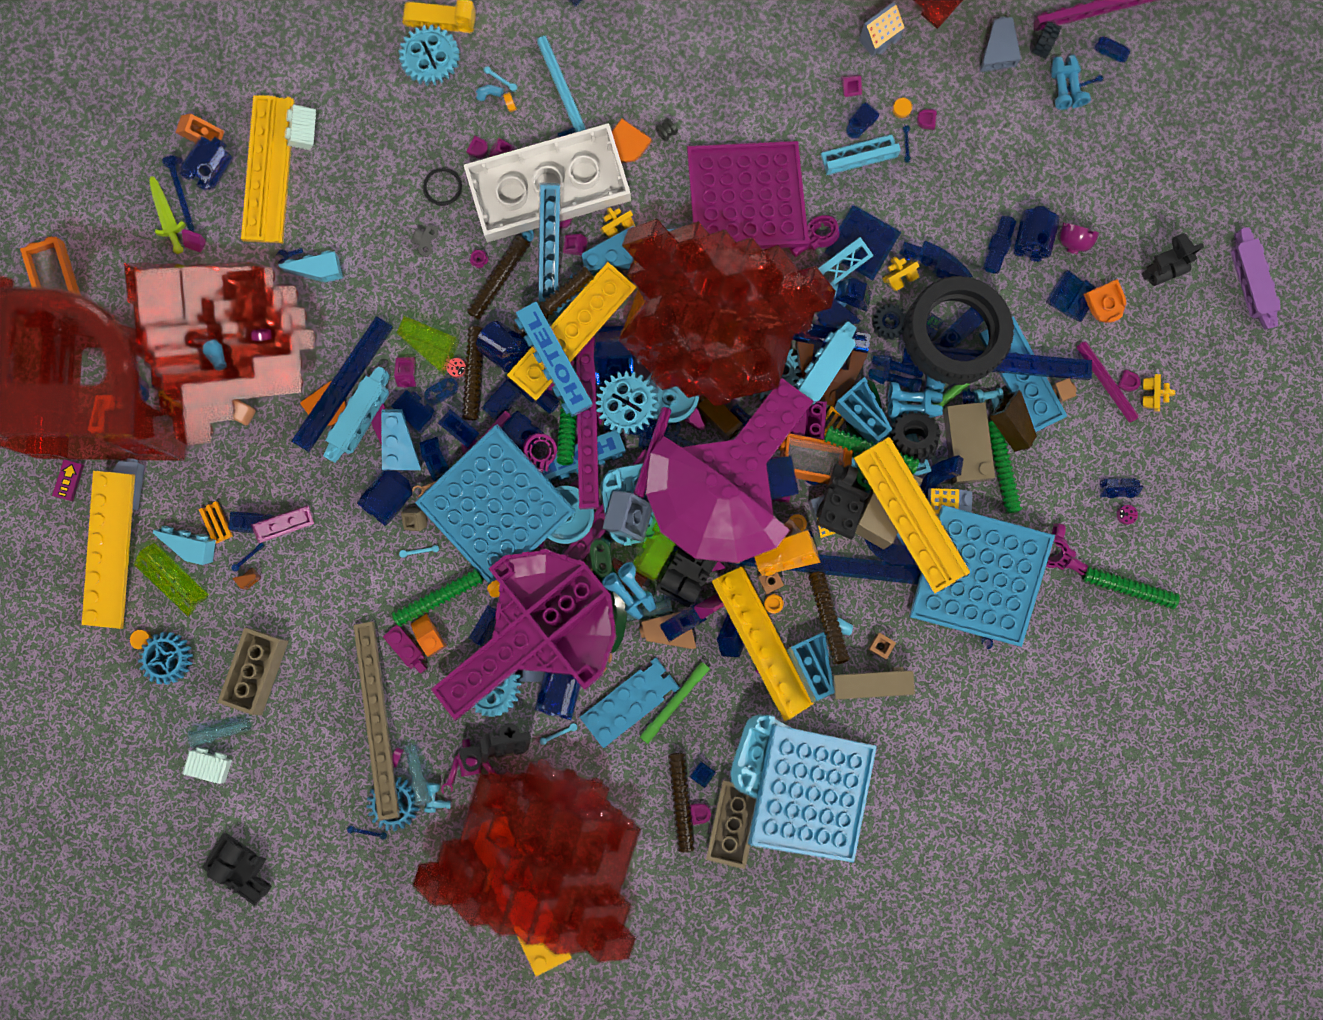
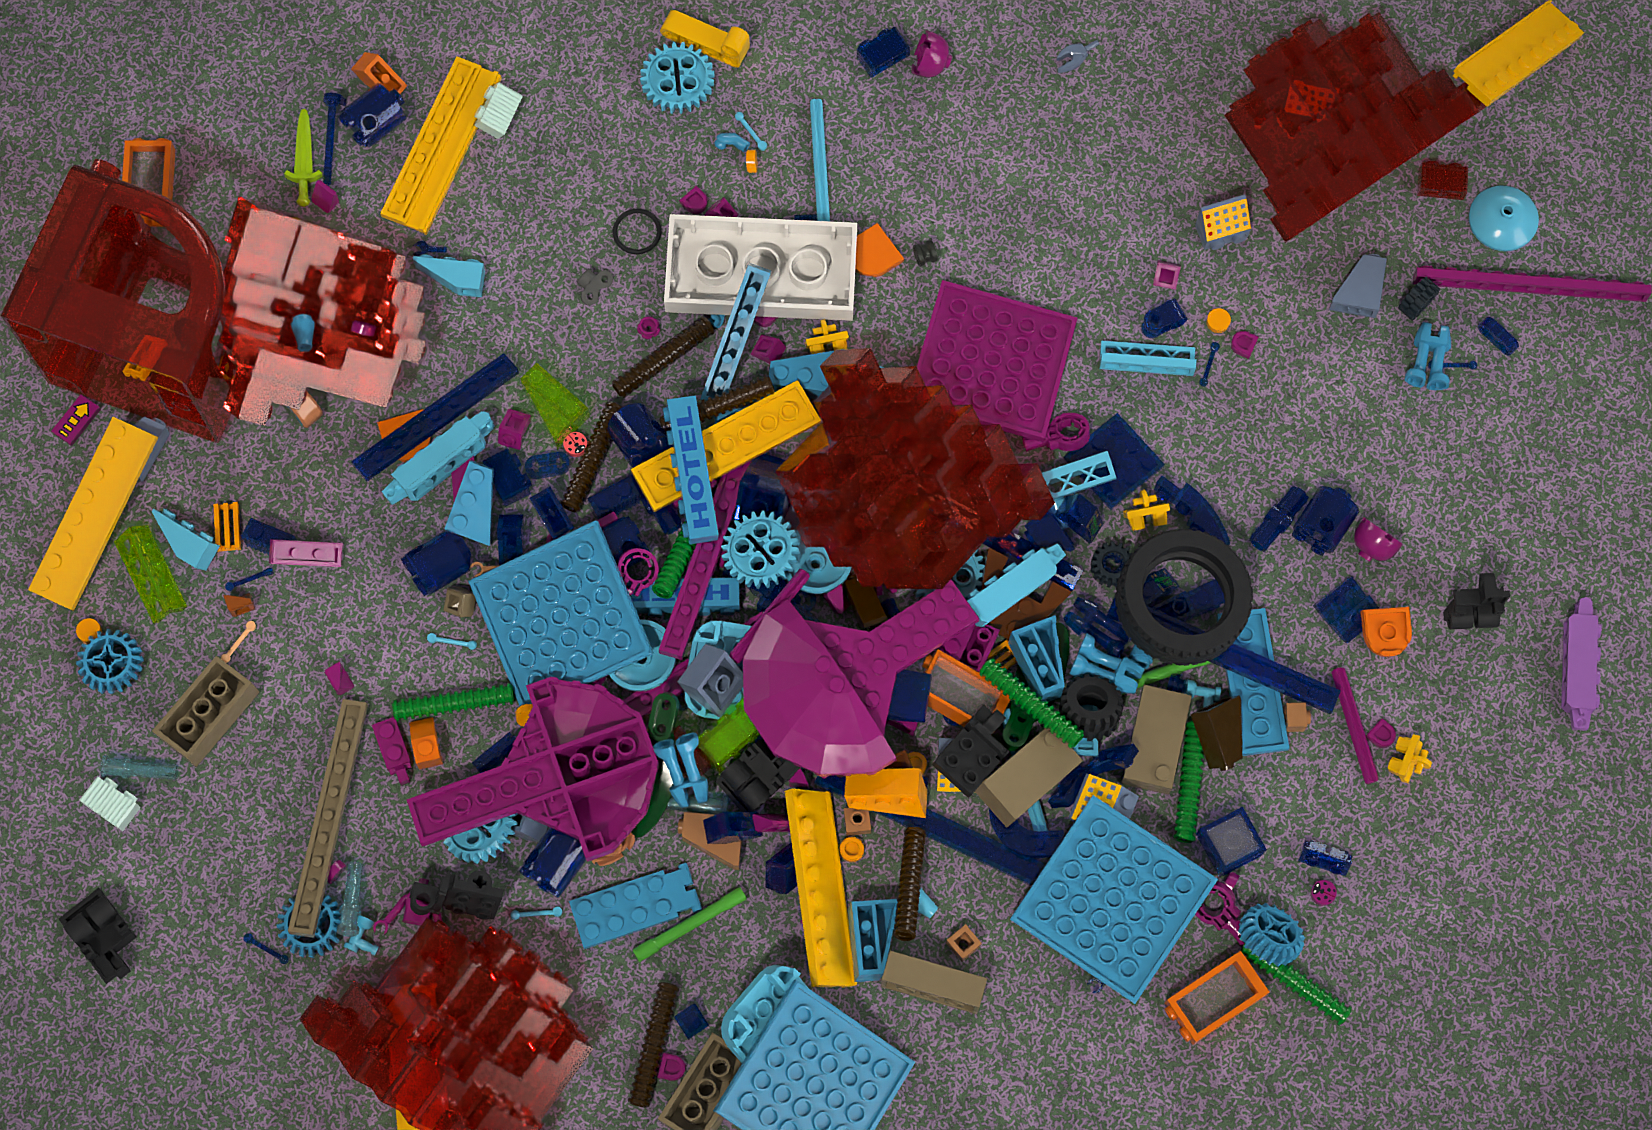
camera: 20 degrees right, 10 degrees down
yellow plate [854,437,970,593] -> none
none -> light nougat hinge [221,621,256,663]
none -> magenta slope [324,662,354,696]
none -> window [1164,951,1270,1045]
none -> piece [1196,807,1267,877]
none -> dark azure gear [1238,903,1305,967]

